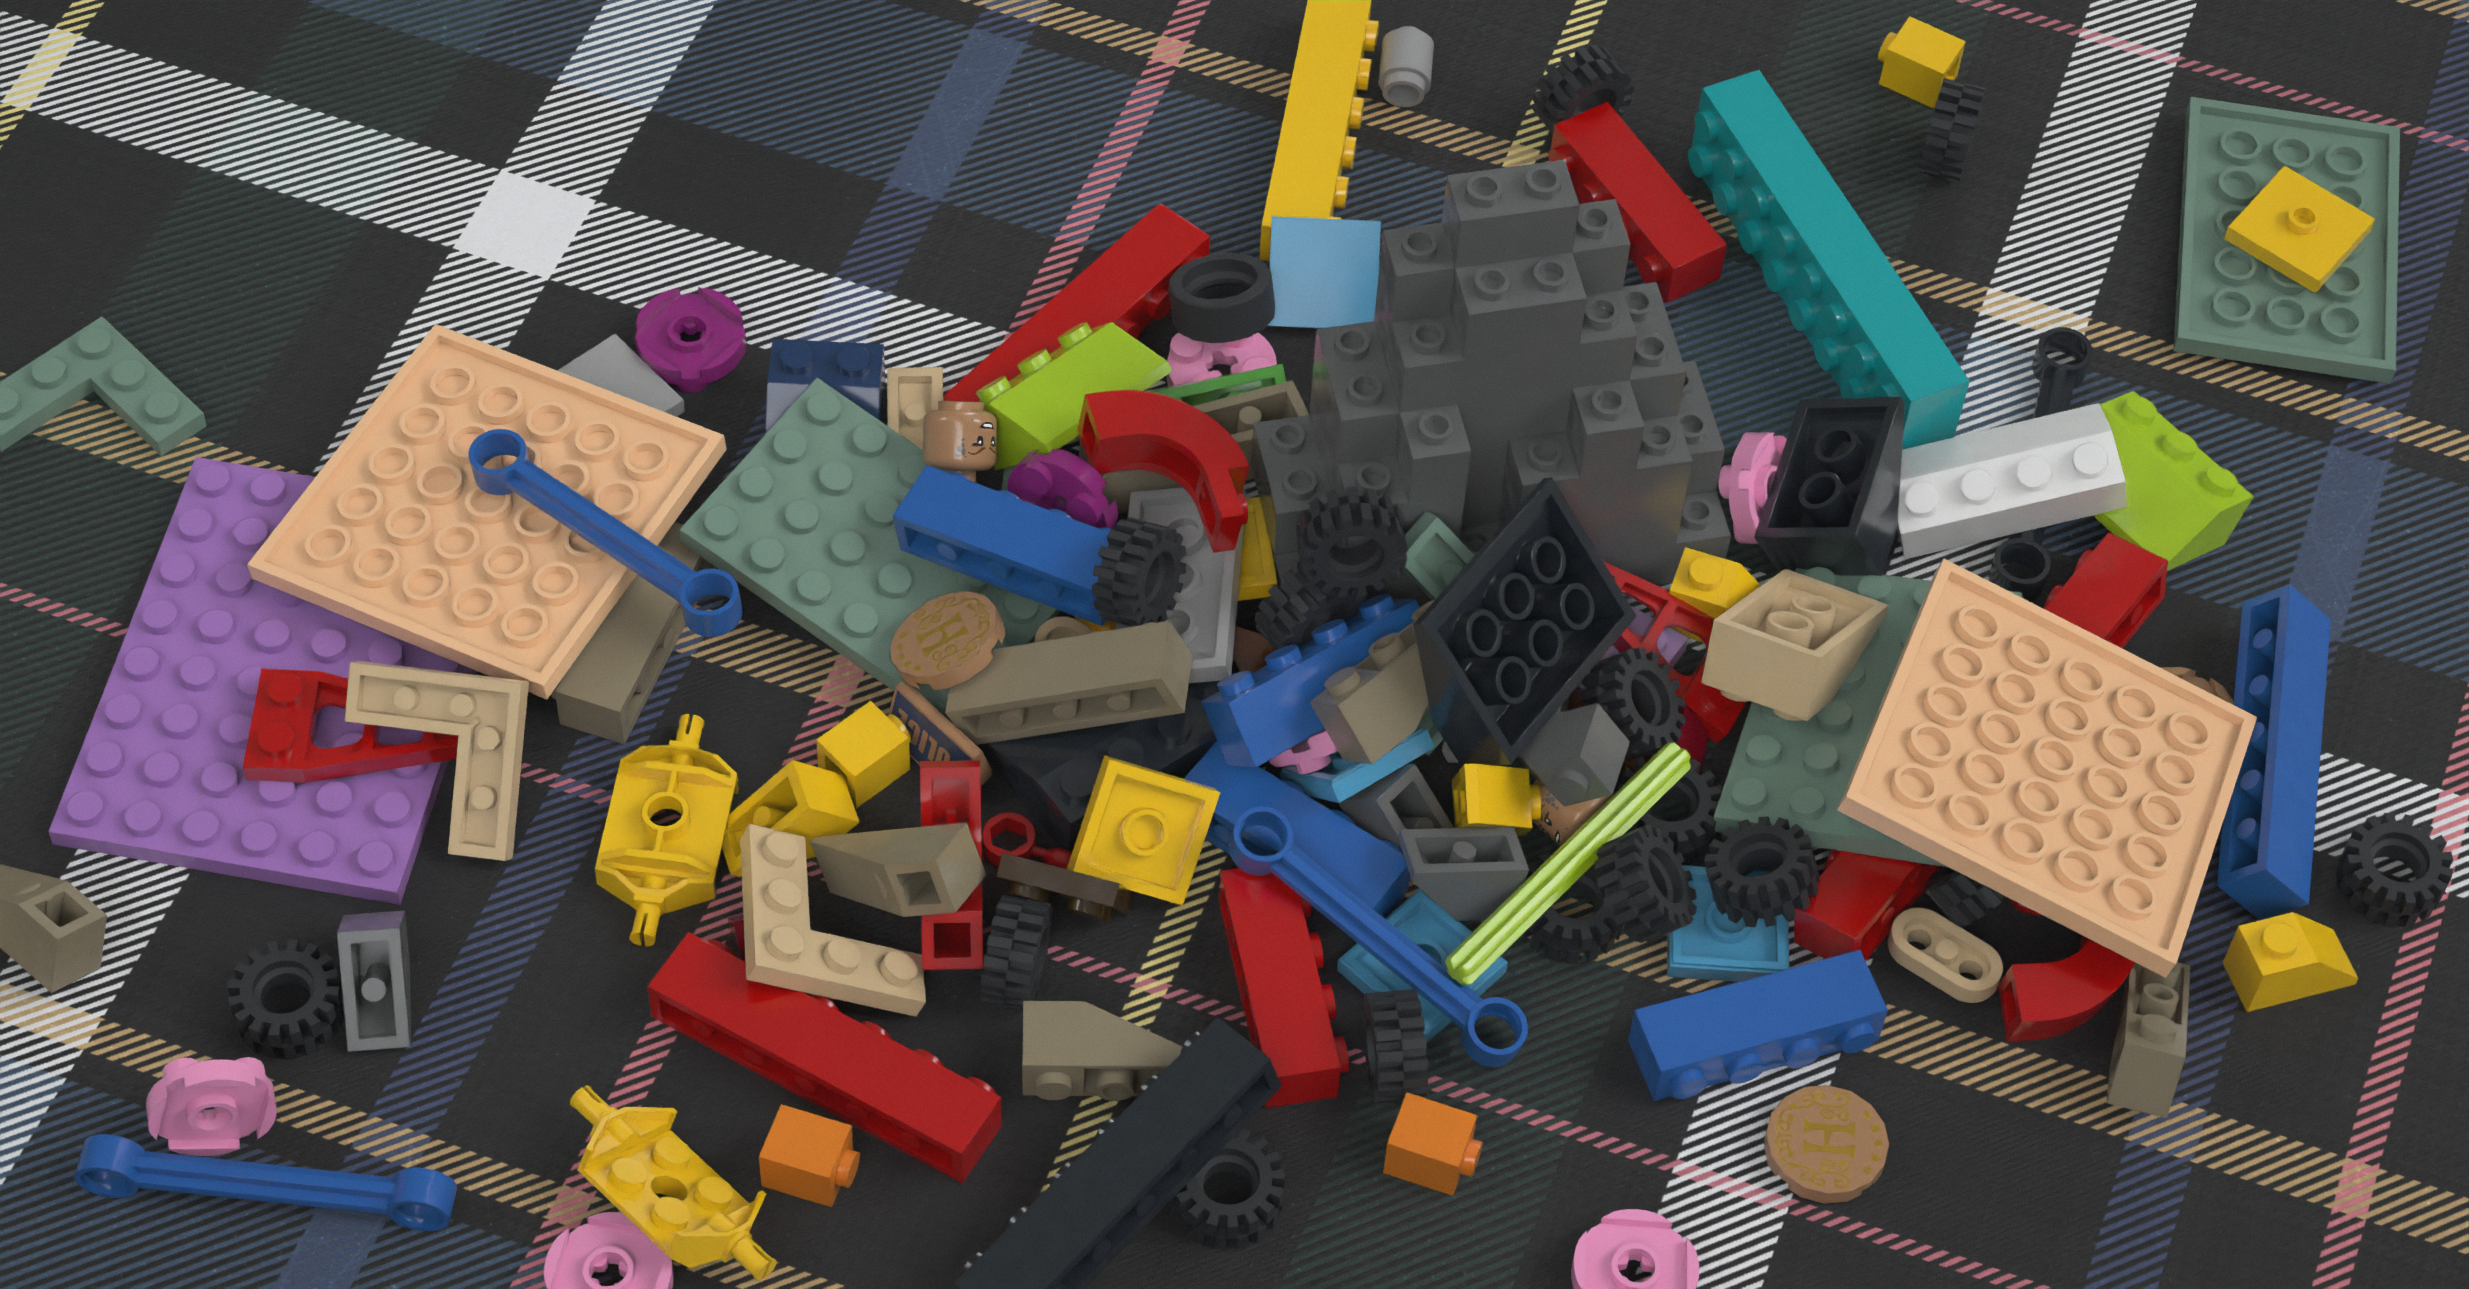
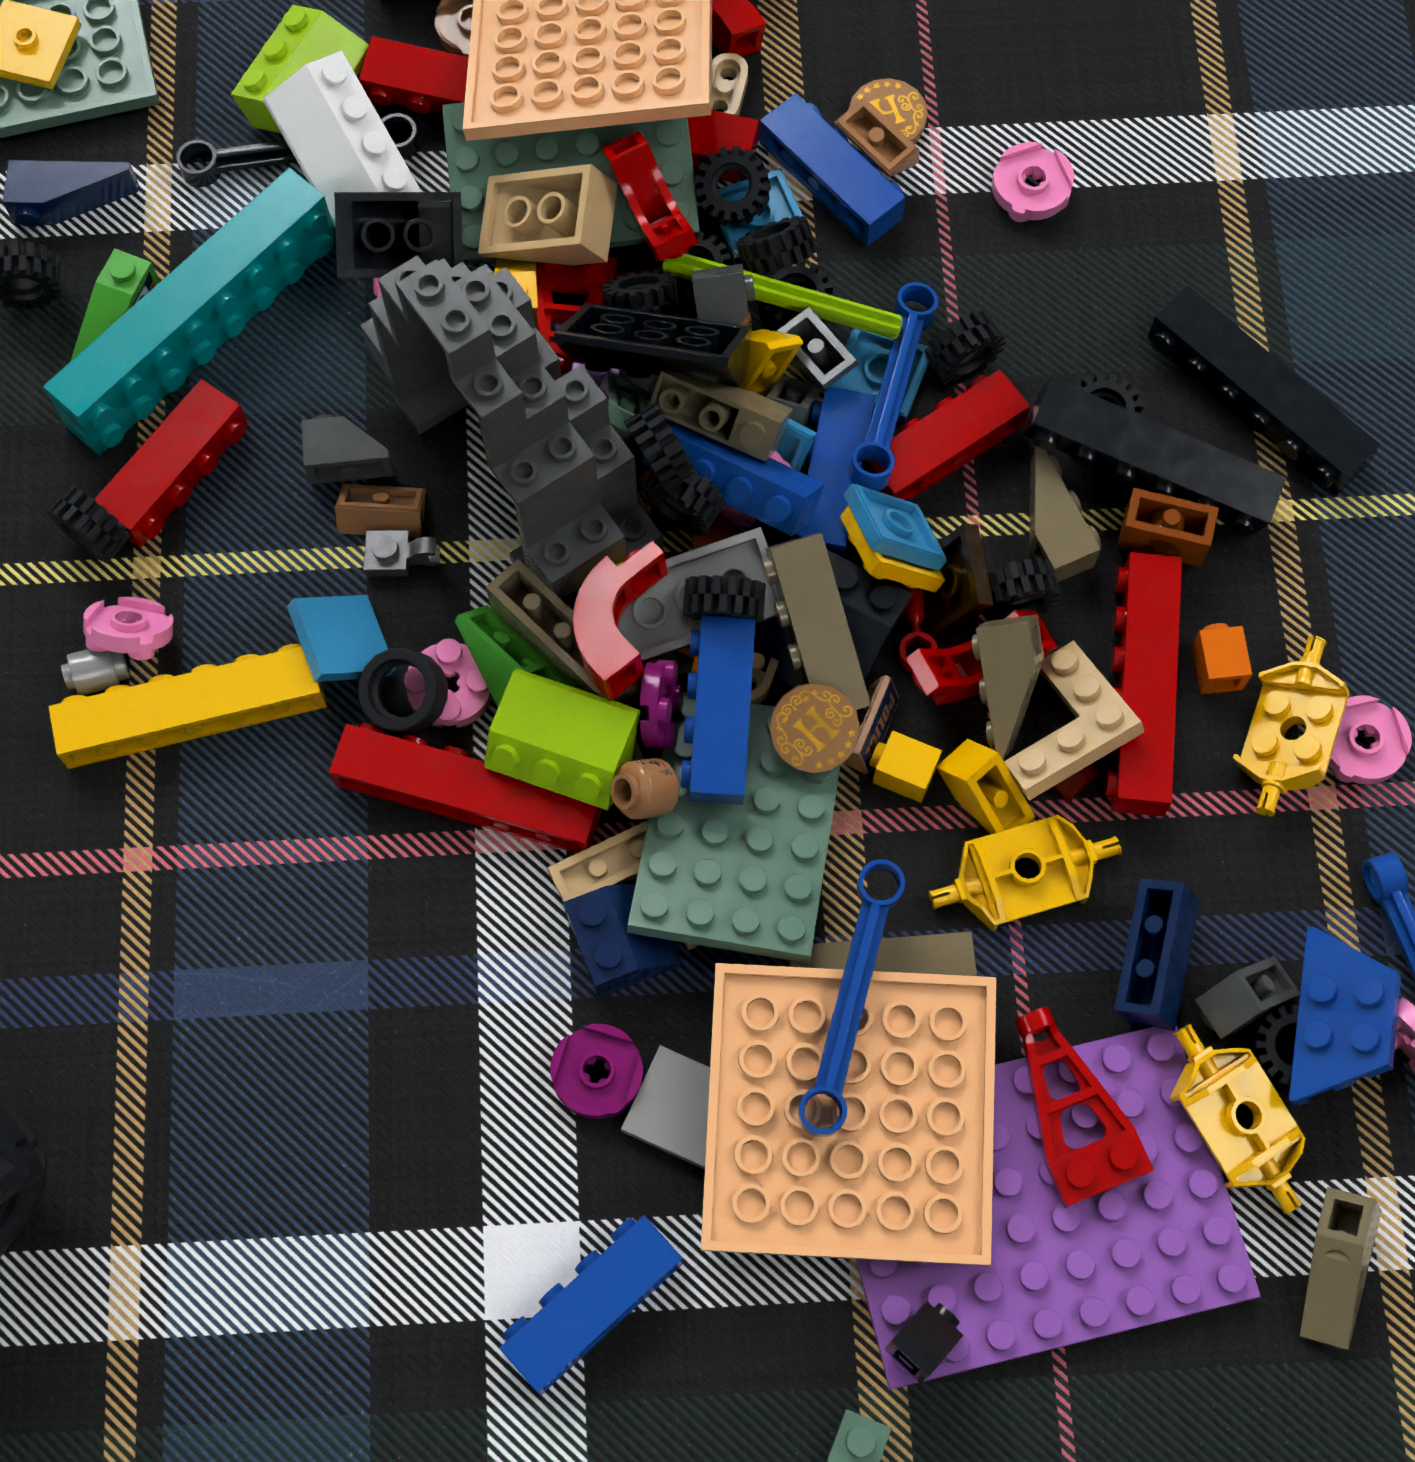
camera: 110 degrees left, 15 degrees up
tan plate [345,661,529,861] -> none
orange brick [1383,1092,1483,1196] -> none
none -> dark blue slope [2,160,139,227]
none -> bright green slope [70,248,160,362]
none -> bright pink plate [83,597,173,660]
none -> blue brick [499,1215,683,1396]
none -> red arch [602,130,698,262]
none -> medium nougat slope [834,97,919,177]
none -> dark azure tile [844,484,947,572]
none -> black slope [884,1301,964,1384]
none -> dark blue brick [1114,878,1200,1031]
none -> dark orange brick [1117,488,1219,567]
none -> yellow plate [1169,1024,1306,1214]
none -> blue wing [1289,927,1401,1105]

